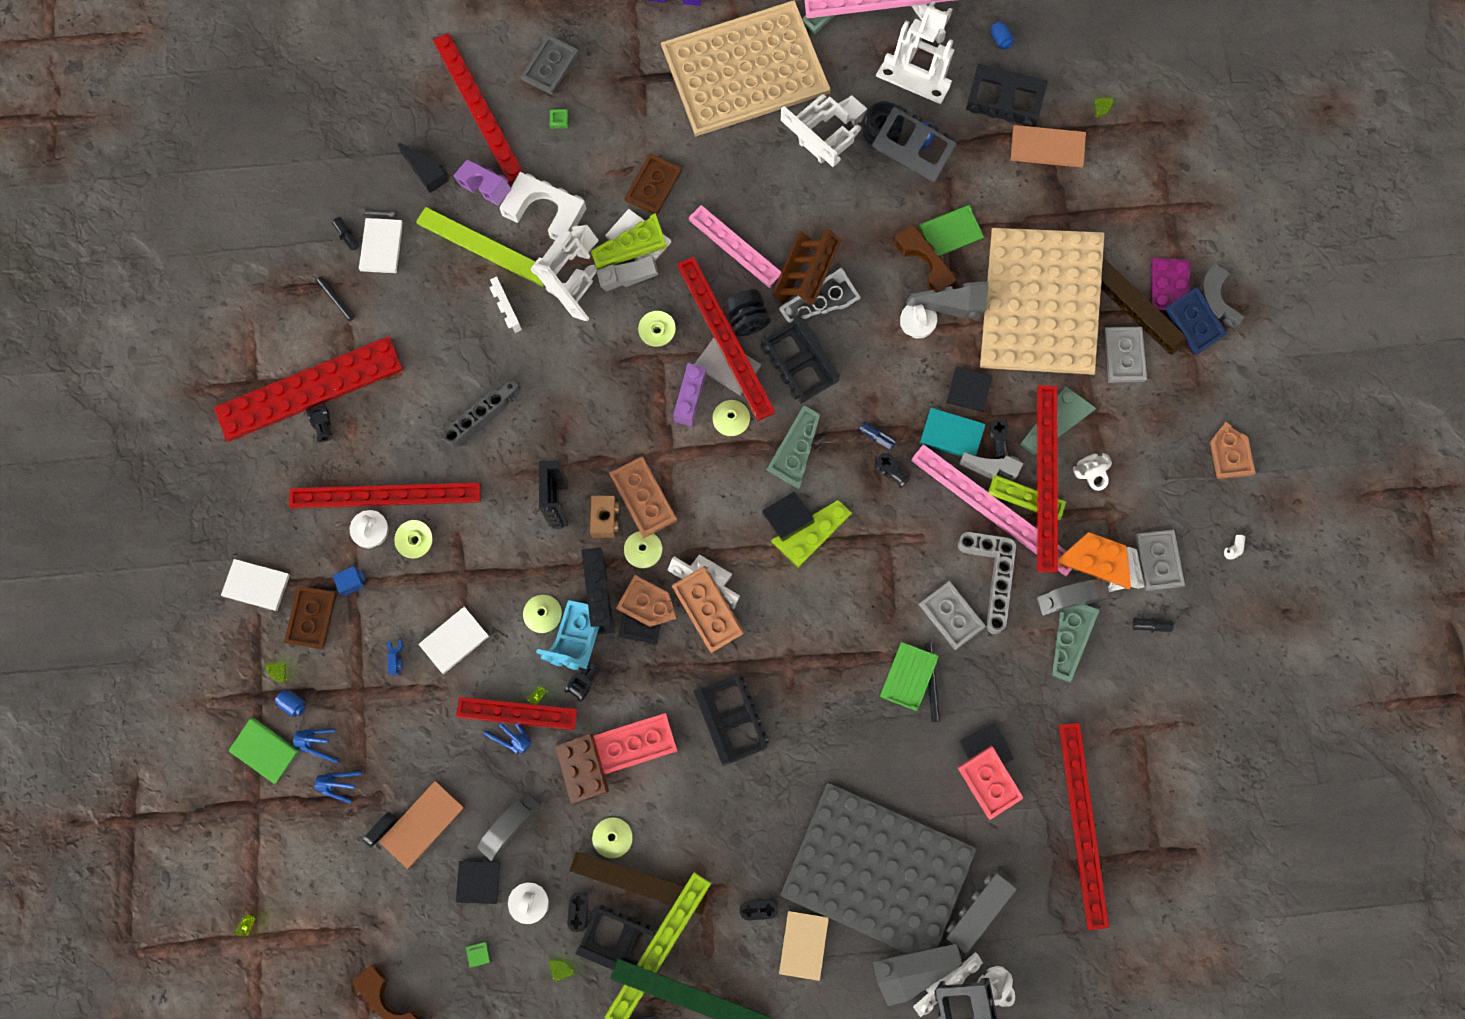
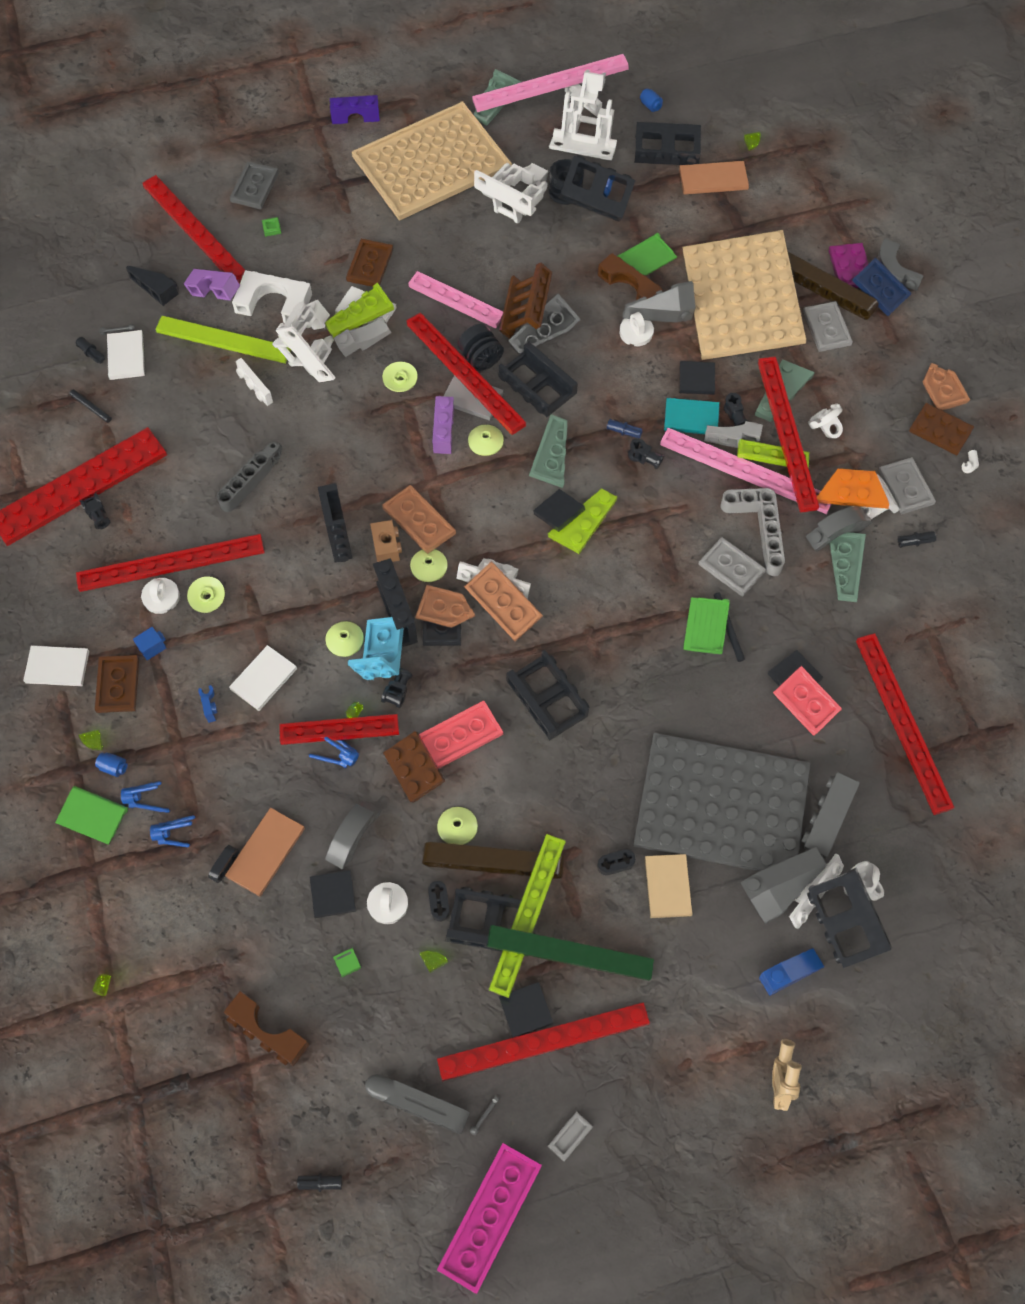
camera: 15 degrees left, 10 degrees down
none -> reddish brown plate [909,403,974,456]

